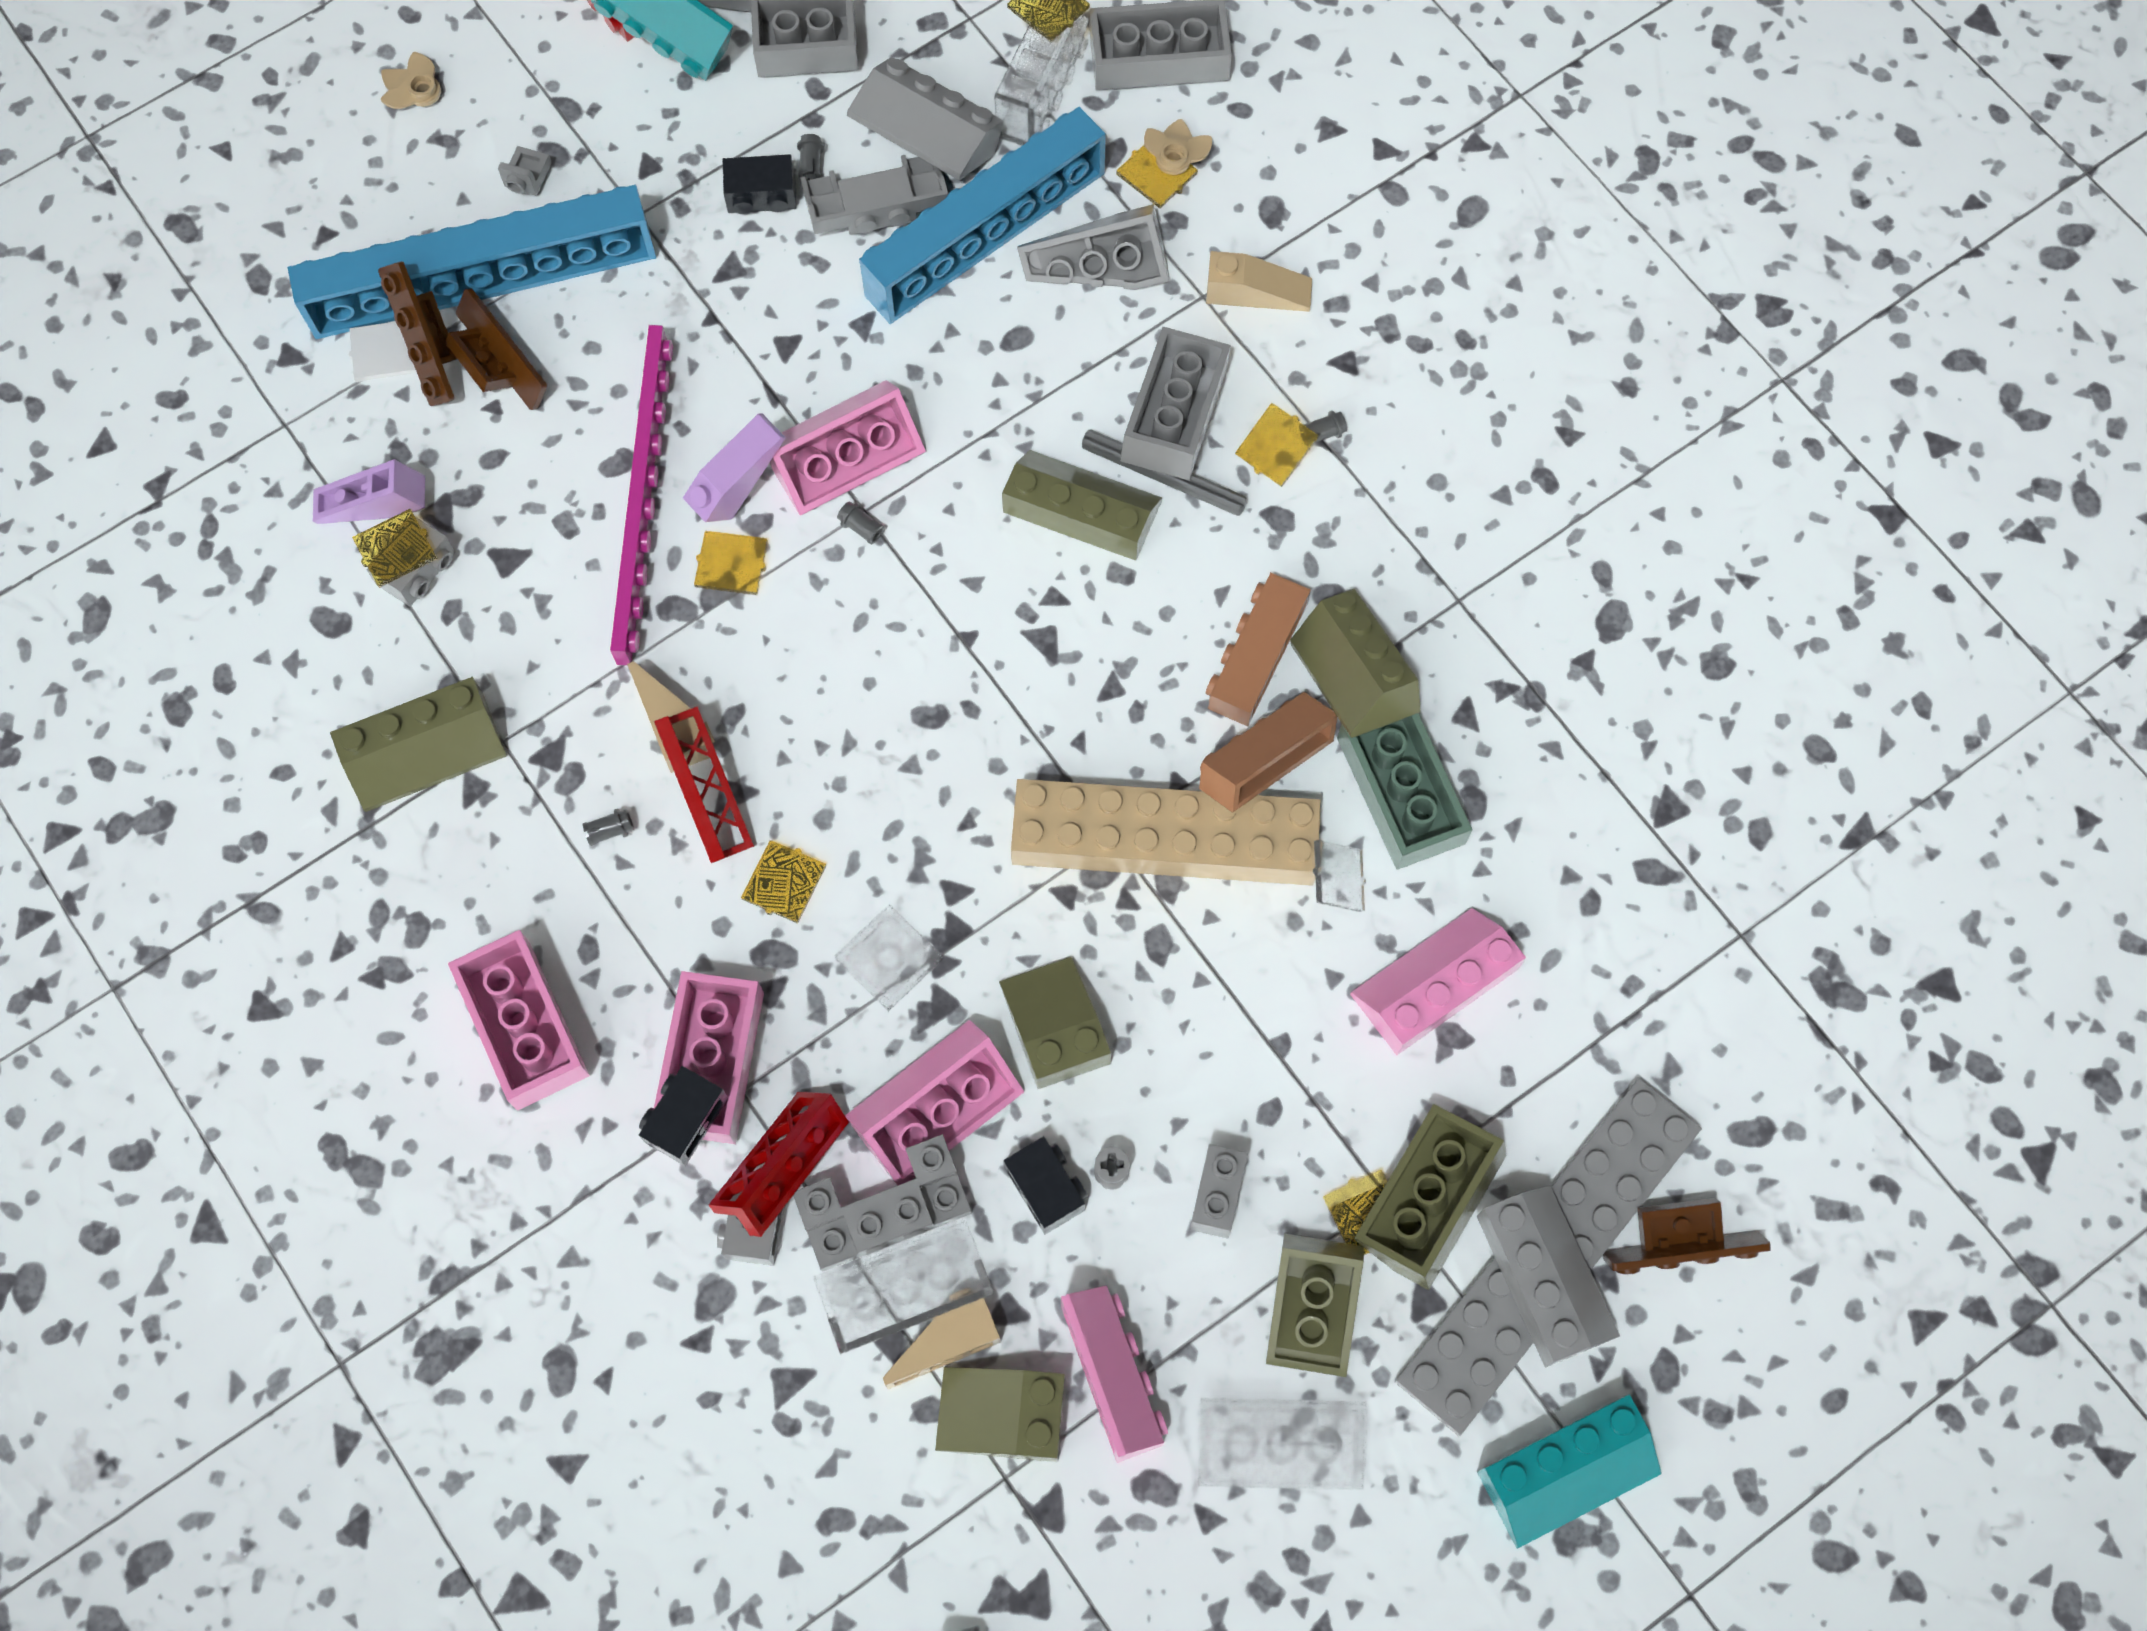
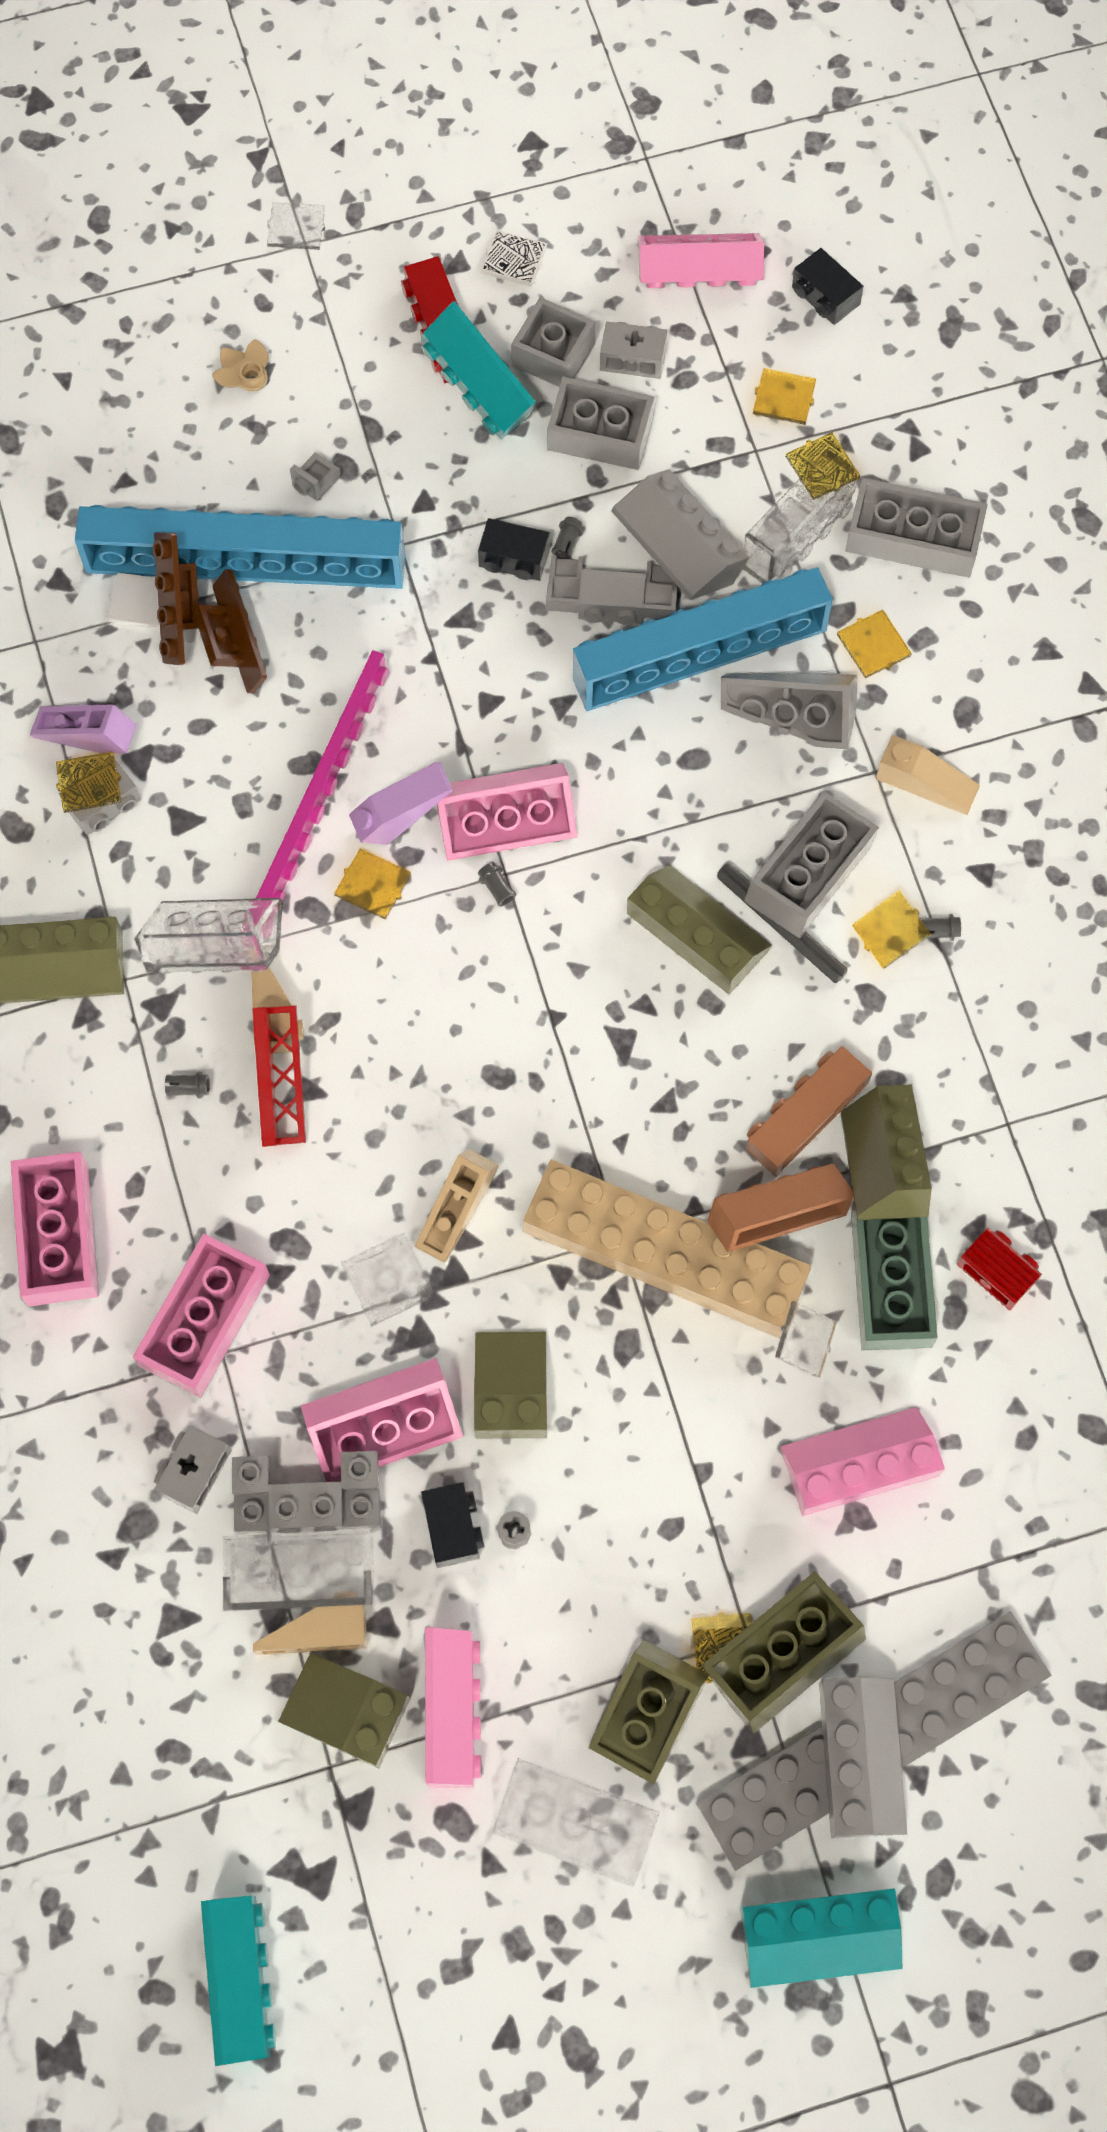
camera: 20 degrees right, 0 degrees up
black brick [638,1066,728,1167] -> none
red fence [708,1092,849,1237] -> none
clear yellow piece [741,840,827,924] -> none
tan plate [1144,119,1212,175] -> none
light grey brick [1190,1144,1248,1239] -> none
reddish brown bracket [1603,1198,1771,1274] -> none
none -> clear slope [134,898,283,974]
none -> tan slope [414,1149,499,1263]
none -> red brick [957,1228,1042,1311]

